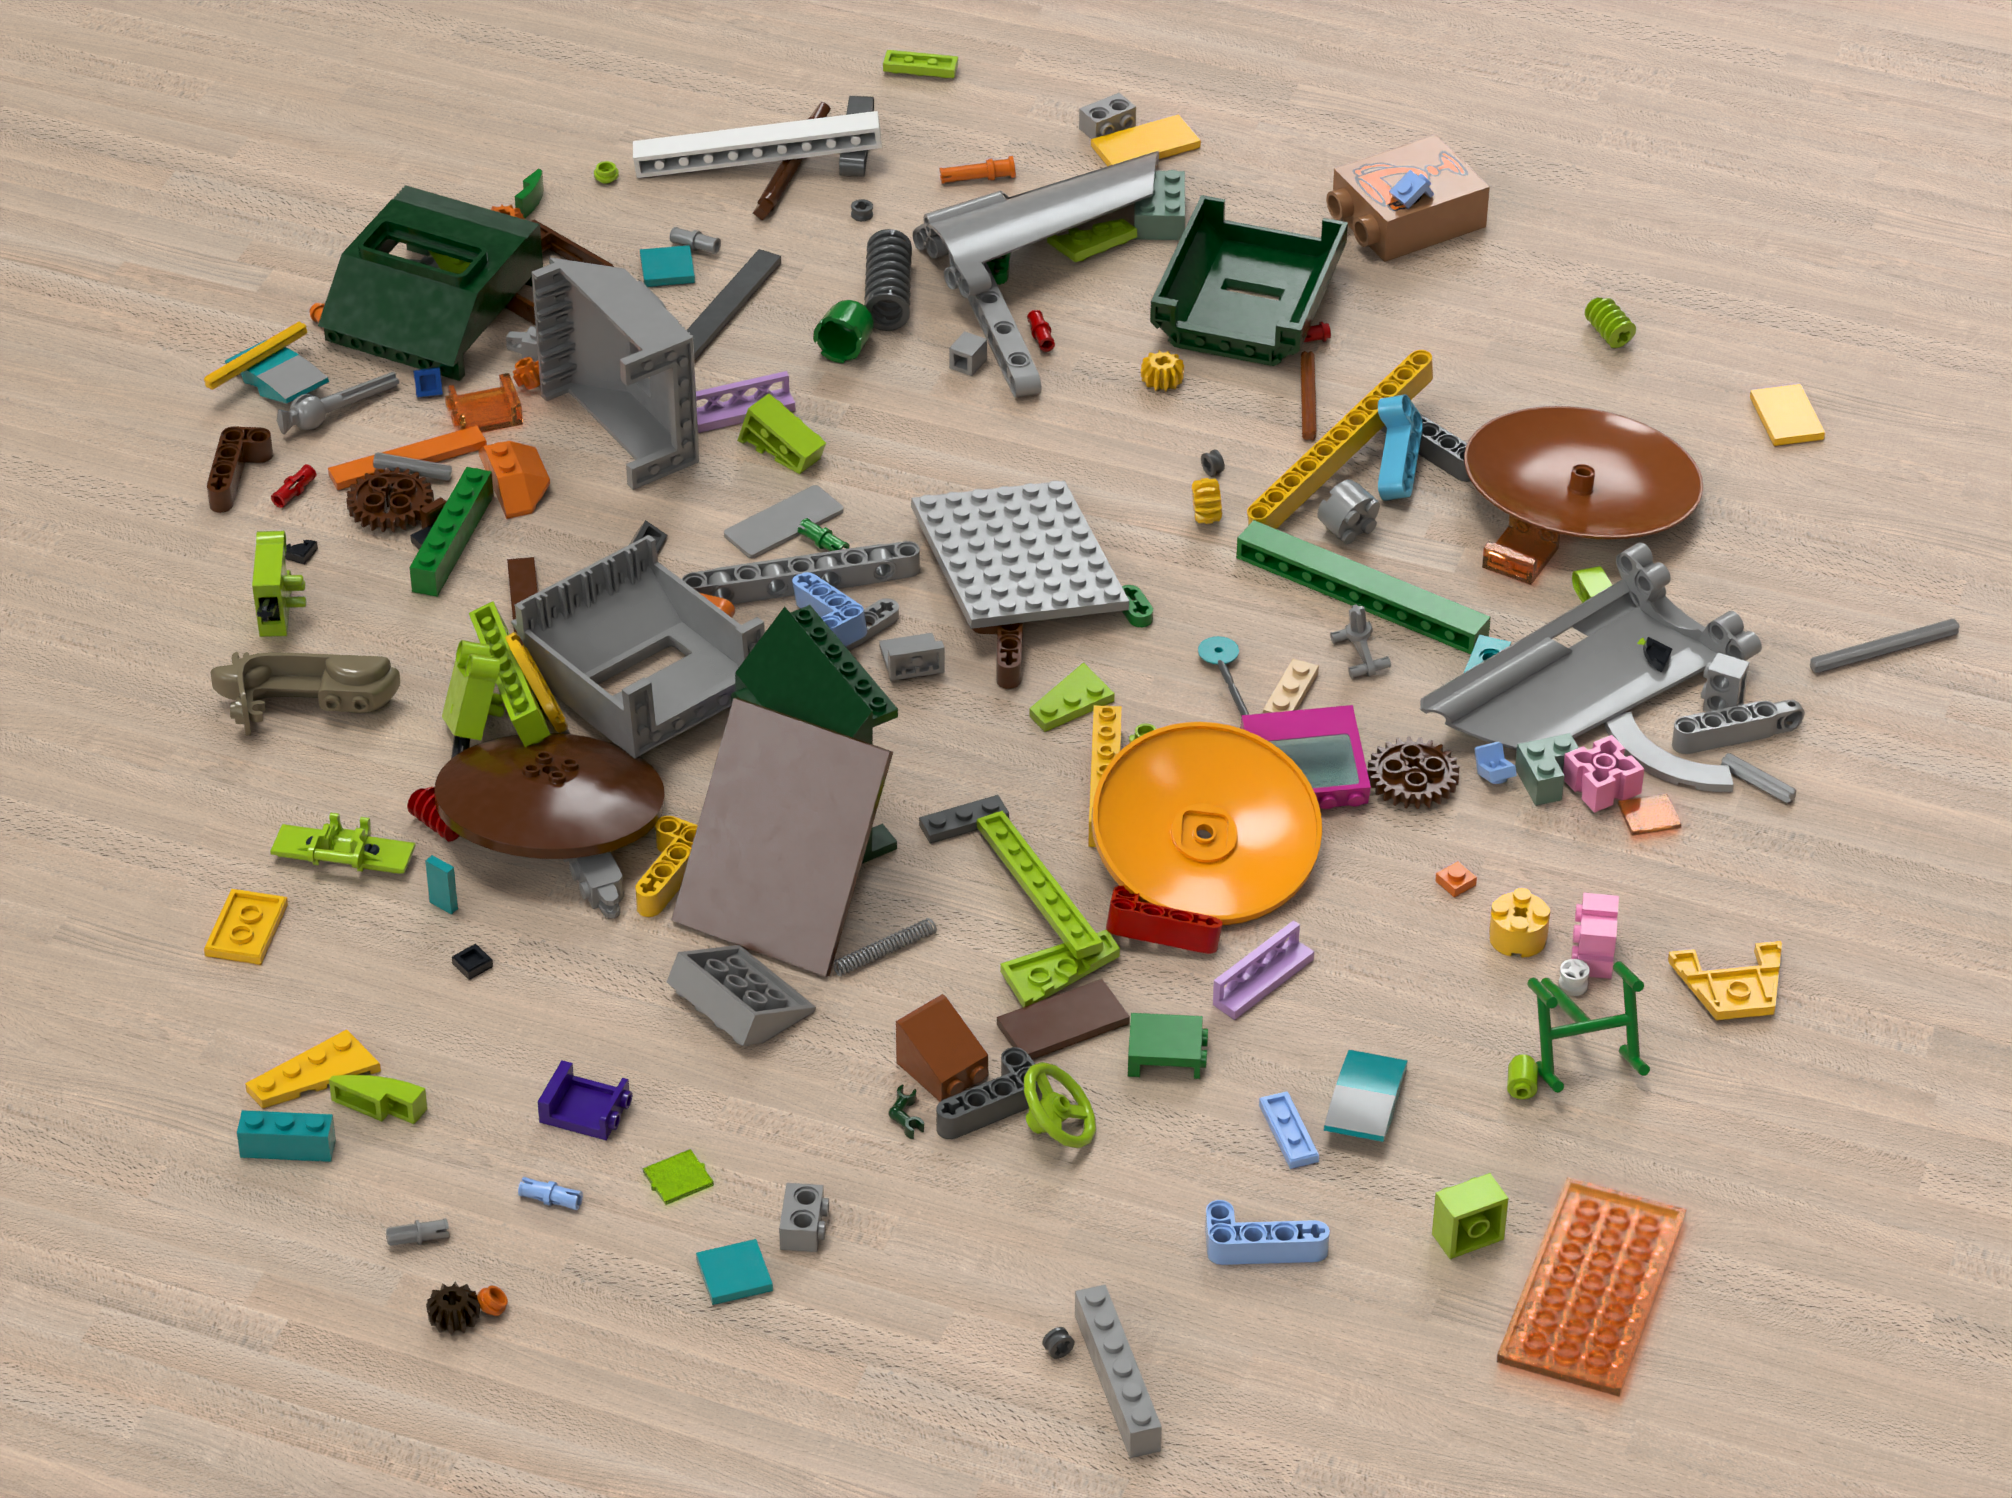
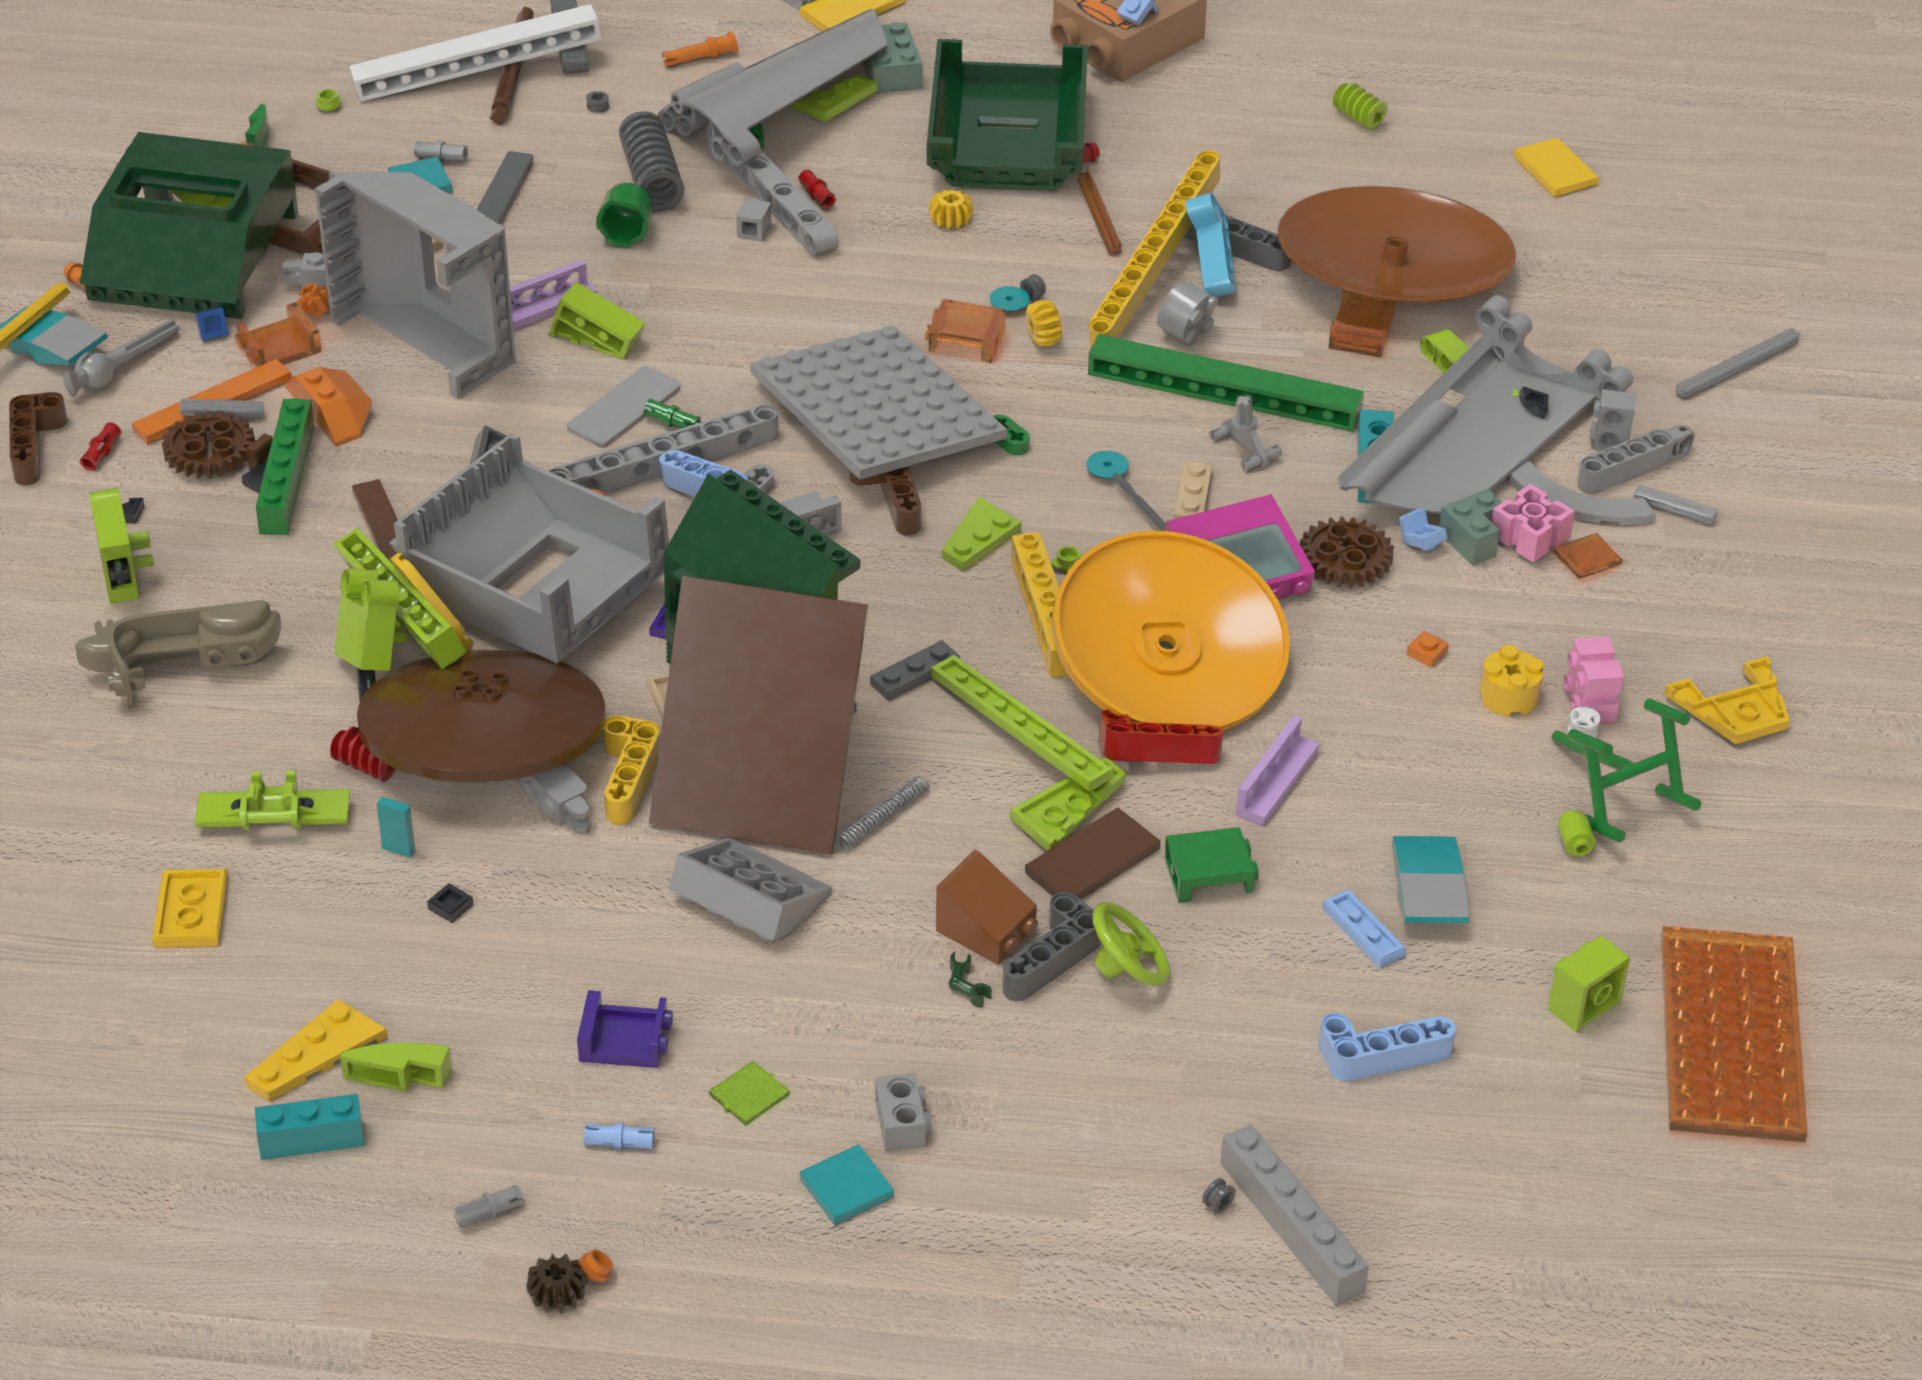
camera: 15 degrees left, 0 degrees up
none -> clear orange panel [925,299,1006,363]
none -> teal piece [989,286,1030,311]

